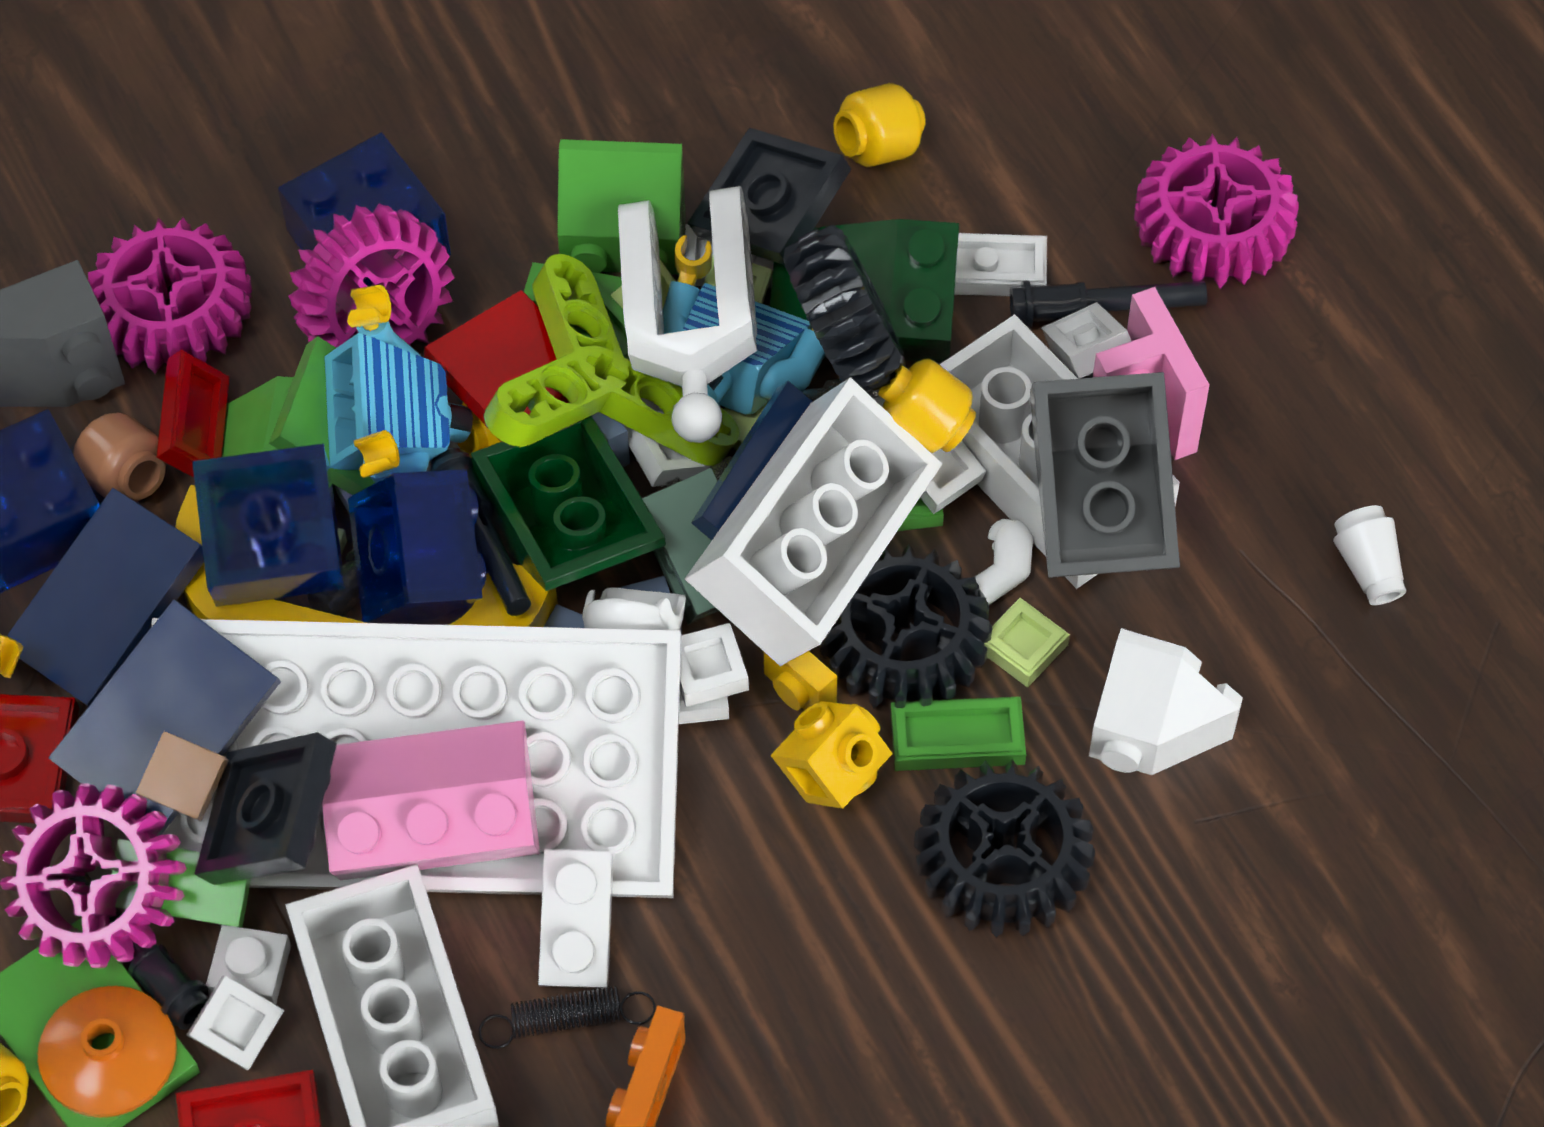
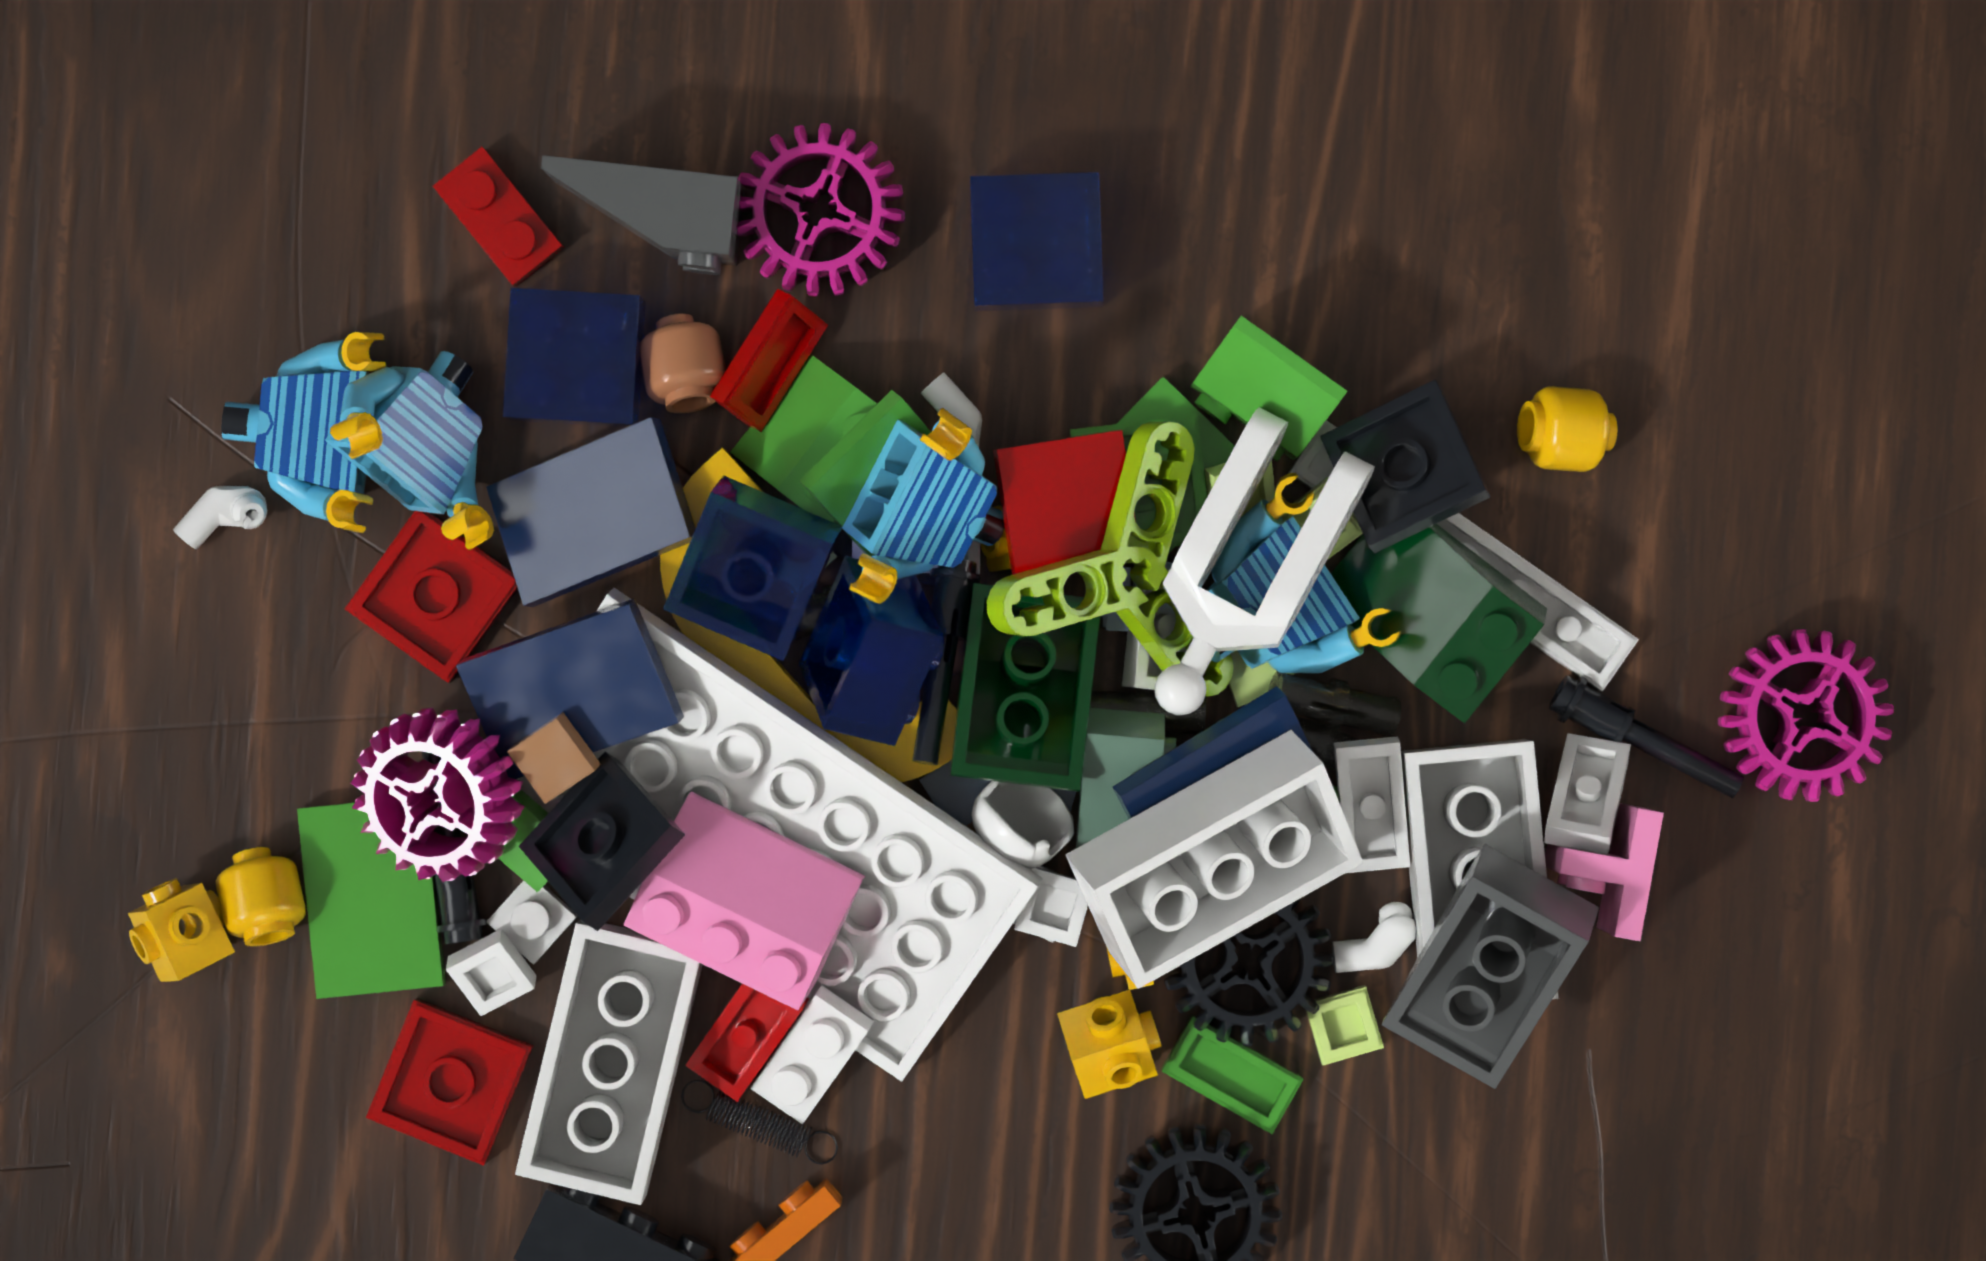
camera: 30 degrees right, 30 degrees up
orange dish [38,986,177,1117] -> none
dark pink gear [288,203,455,348] -> none
black gear [784,225,907,392] -> none
yellow head [878,359,976,453] -> none
white slope [1089,628,1243,775] -> none
white cone [1333,505,1406,605] -> none
none -> red plate [685,984,809,1102]

